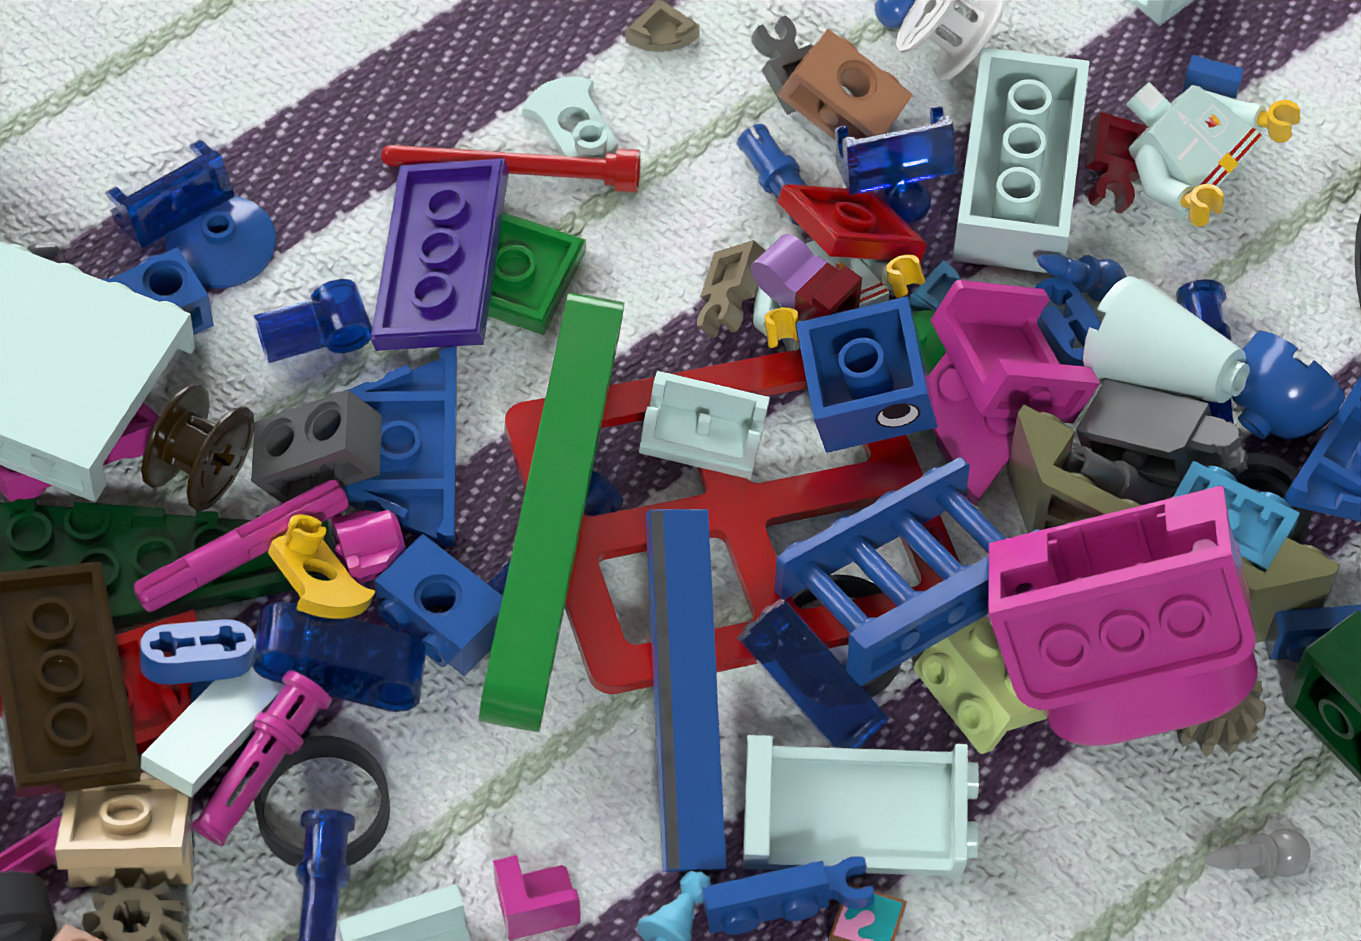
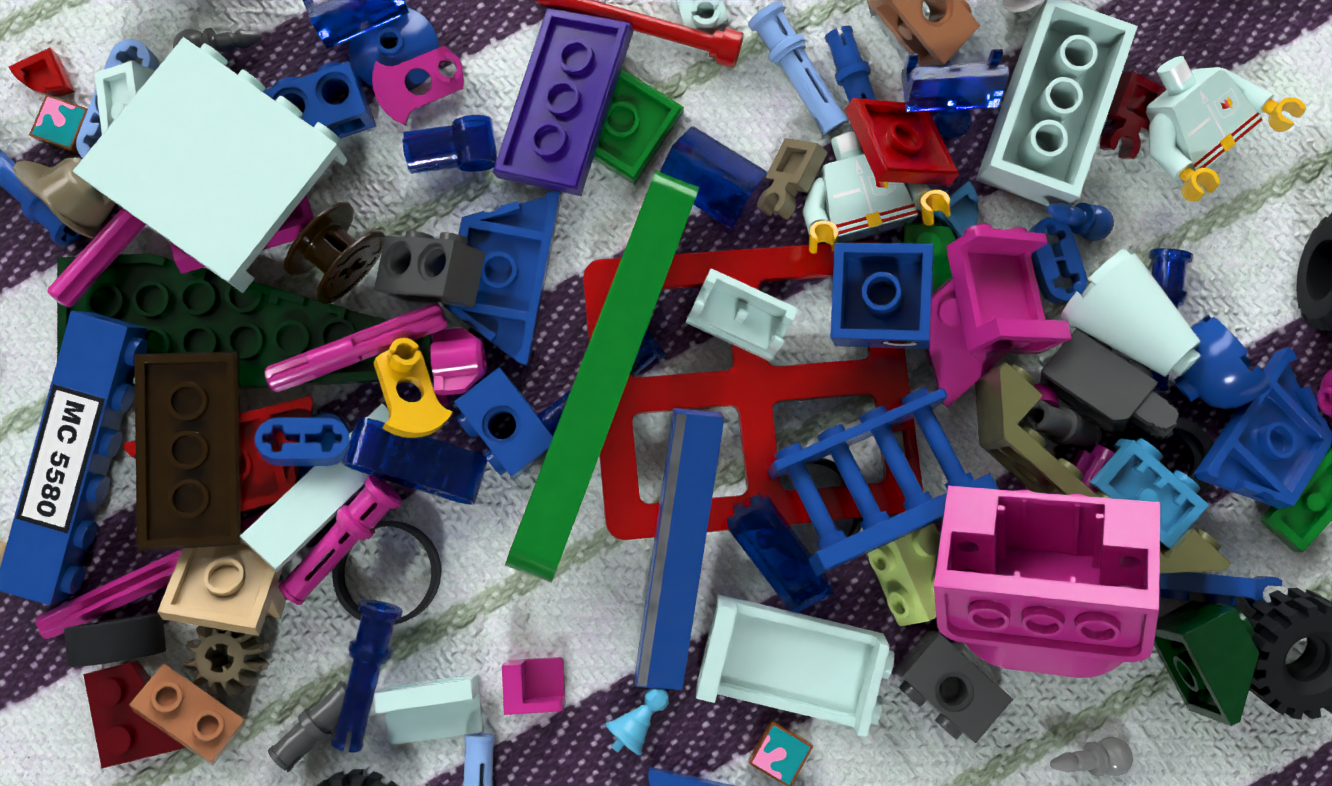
camera: 10 degrees right, 25 degrees up
blue plate [702,856,874,935] -> none
leg [751,234,862,322] -> none
blue tile [1182,55,1244,99] -> none
none -> dark pink piece [372,45,464,126]
none -> clear blue panel [660,126,767,228]
none -> light blue pin [748,1,848,136]
none -> dark grey brick [893,629,1013,743]

